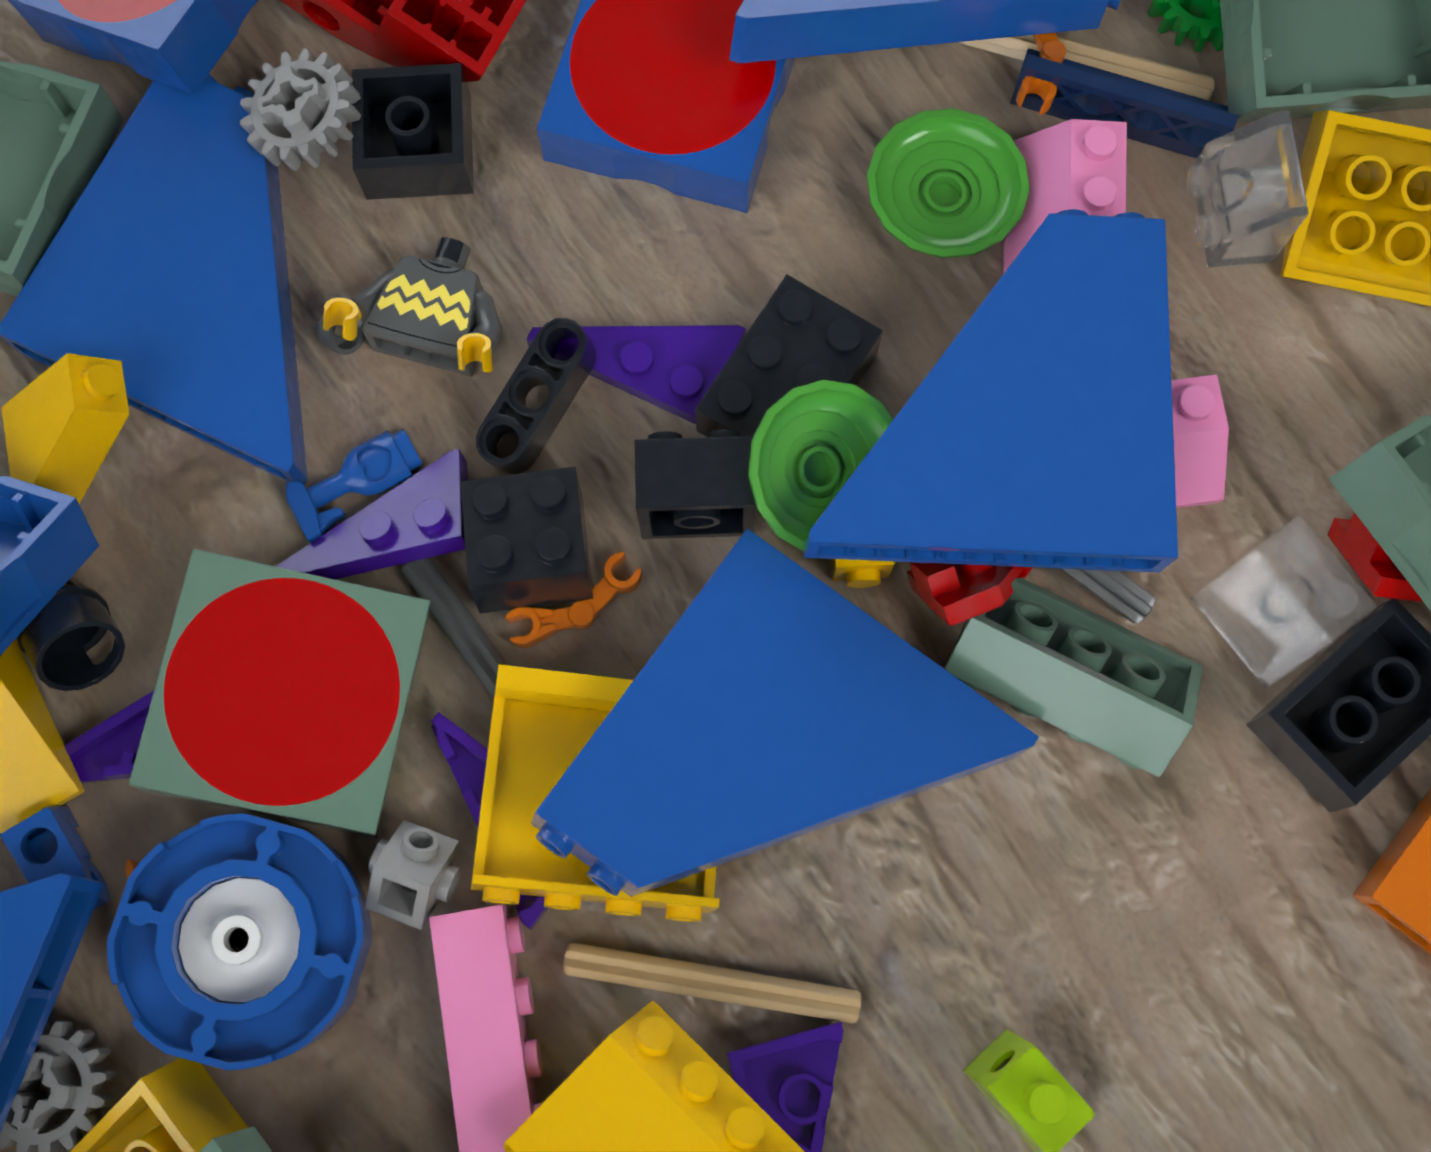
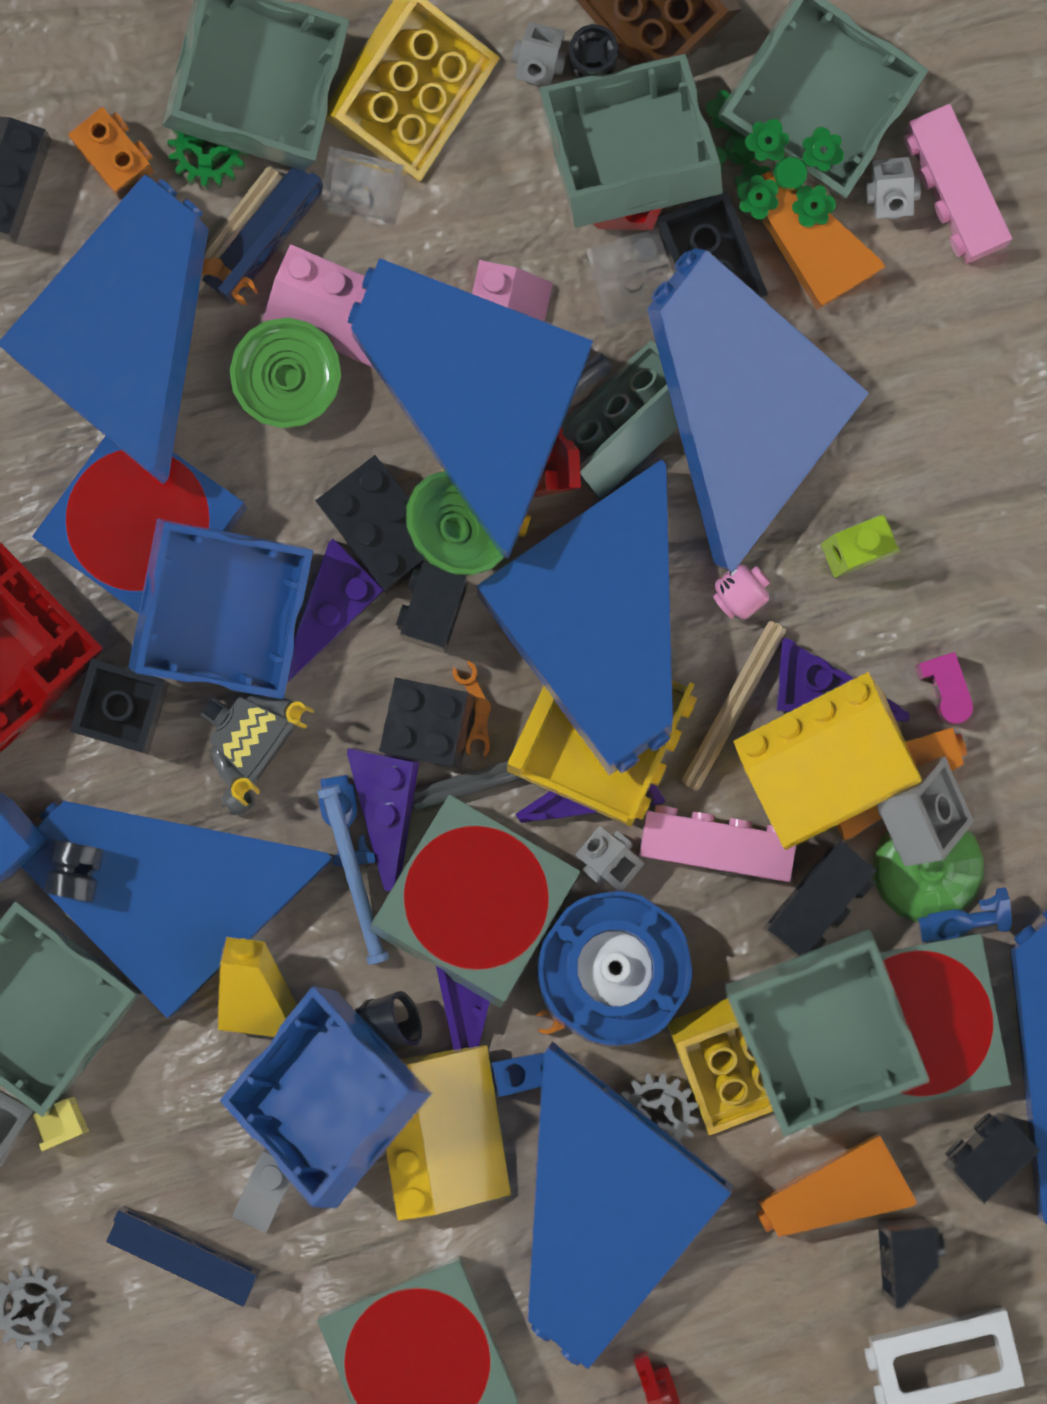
camera: 70 degrees left, 10 degrees up
light grey gear [240,48,361,171] -> none
black beam [476,318,596,474] -> none
none -> black wheel [44,840,104,902]
none -> blue tile [128,518,313,699]
none -> medium blue bar [317,784,390,965]
none -> slope [647,249,869,572]
none -> bright pink head [713,564,770,620]

